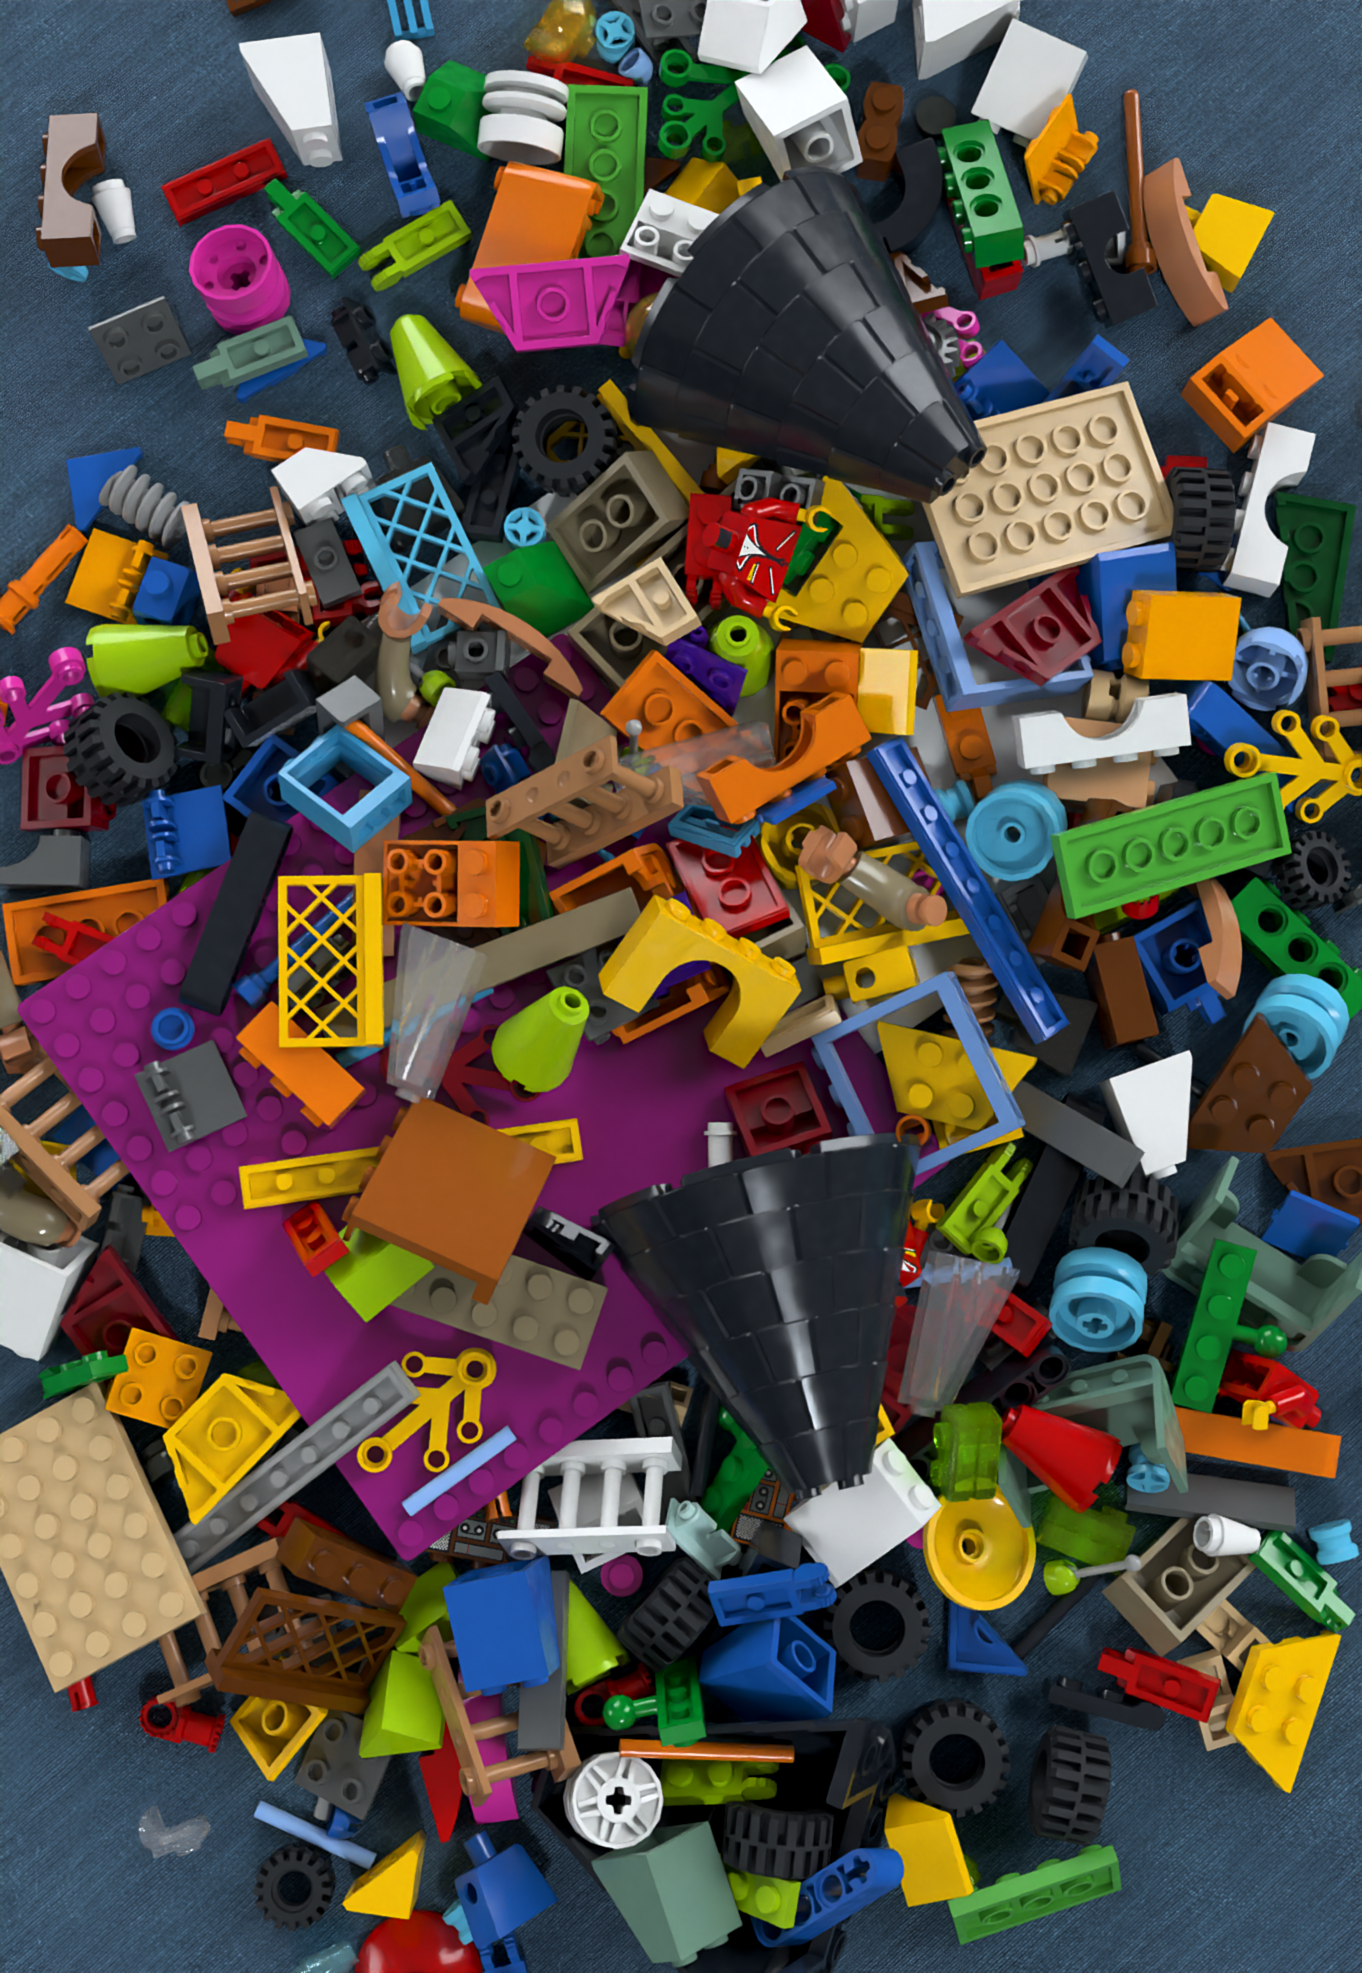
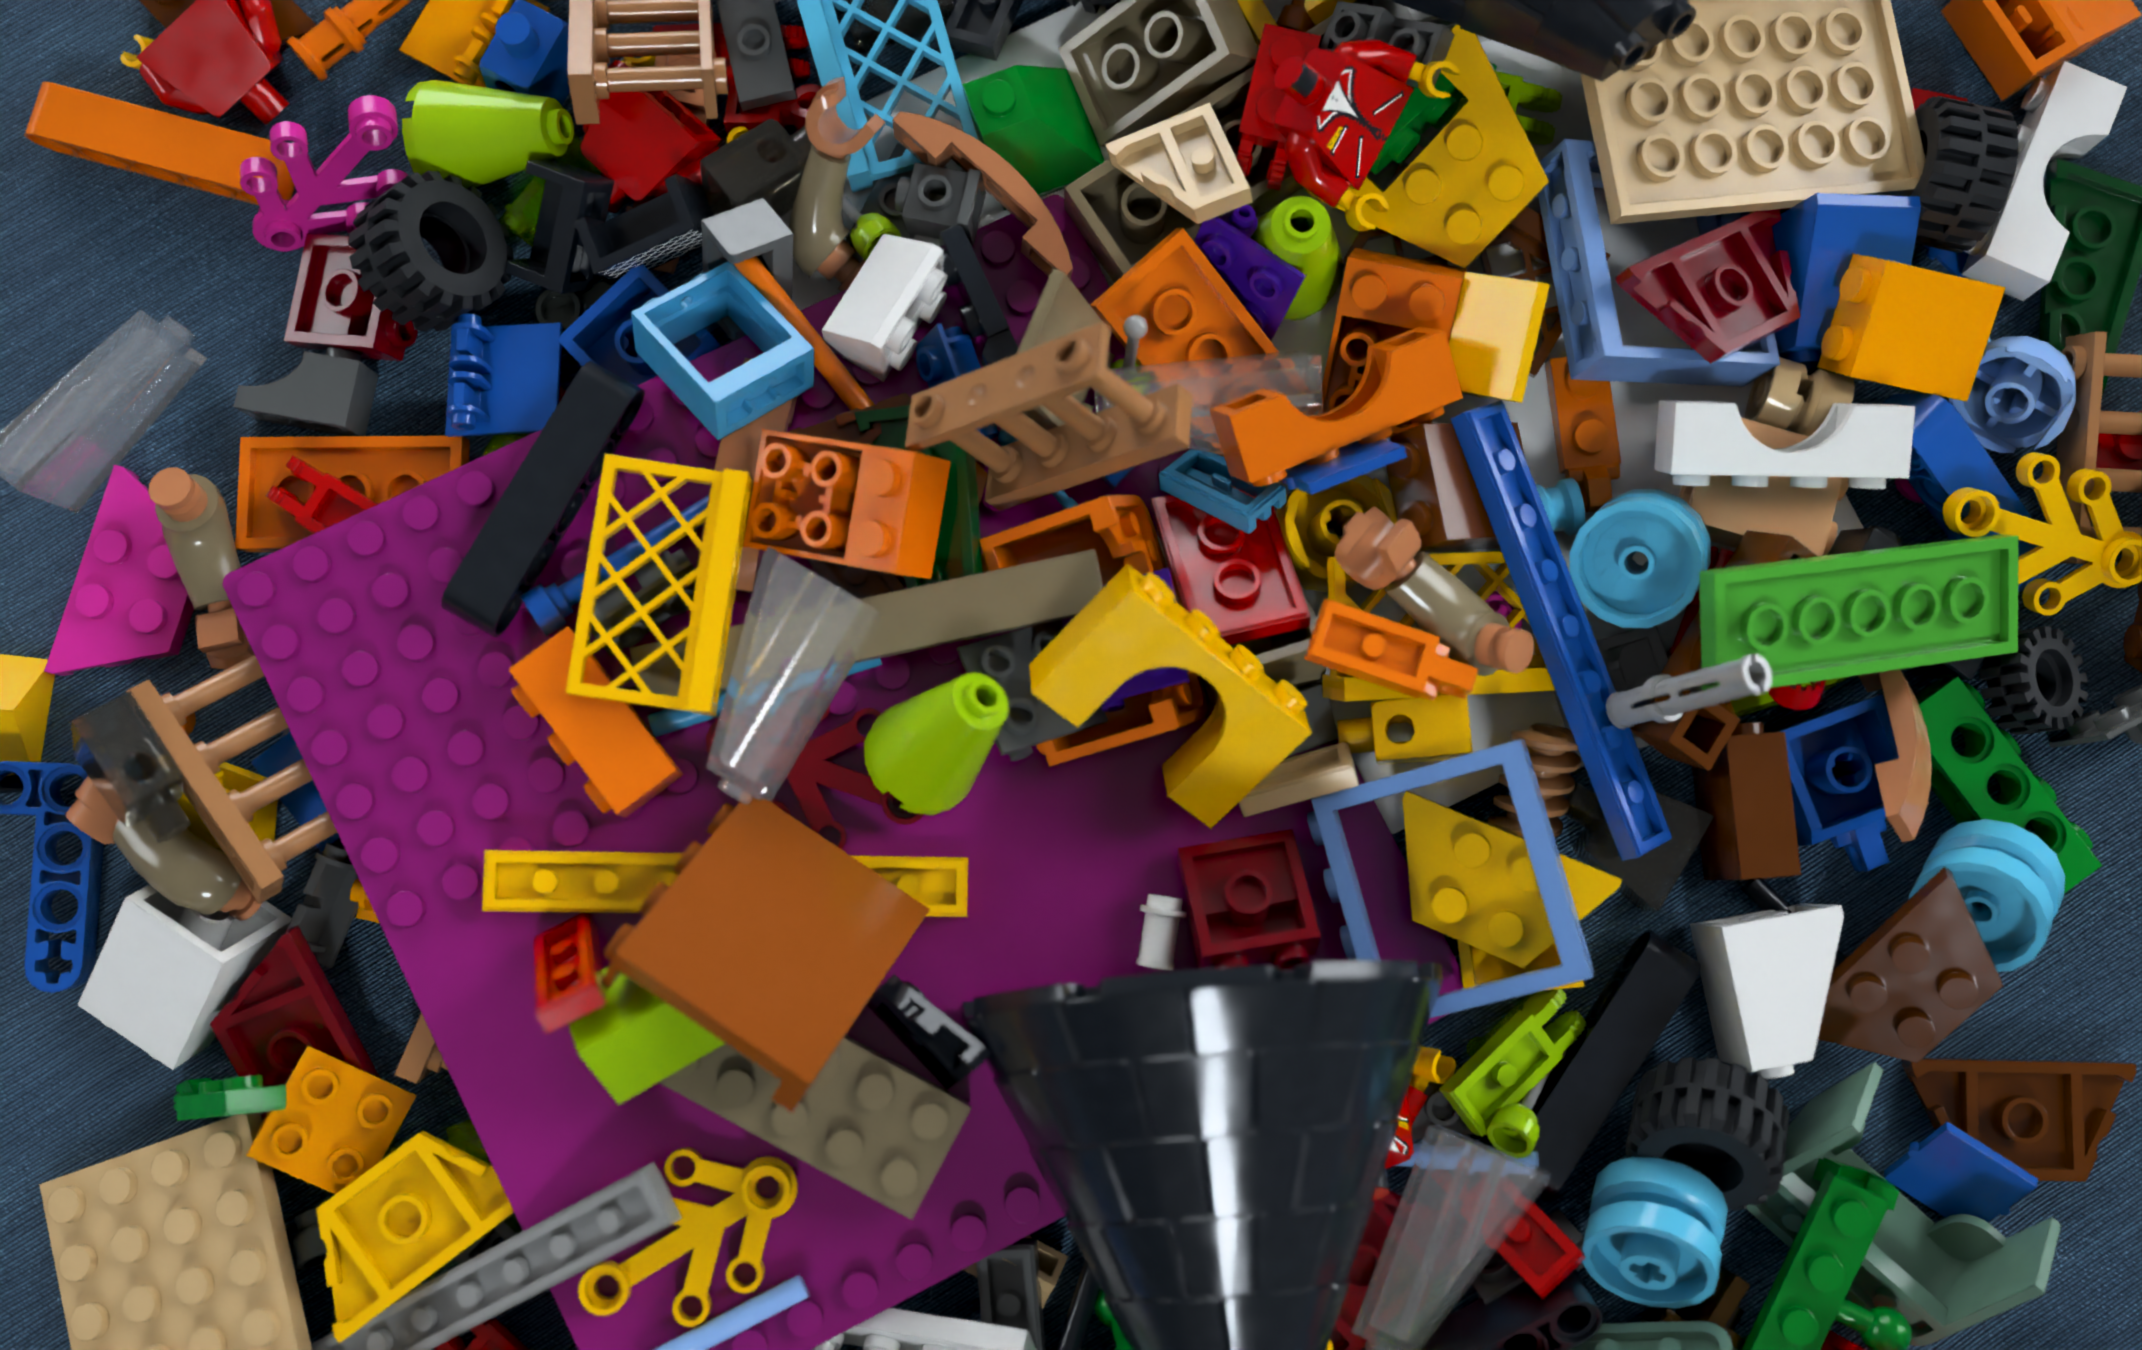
camera: 10 degrees right, 0 degrees up
dark grey hinge [134,1040,248,1153] -> none
blue plate [151,1007,195,1050] -> none
medium azure wheel [504,507,546,551] -> none
orange hinge [896,1114,931,1146] -> none
dark grey tile [1012,1080,1145,1188] -> none
none -> orange hinge [1304,599,1479,700]
none -> light grey pin [1606,654,1772,729]
none -> green tile [1813,1157,1899,1211]

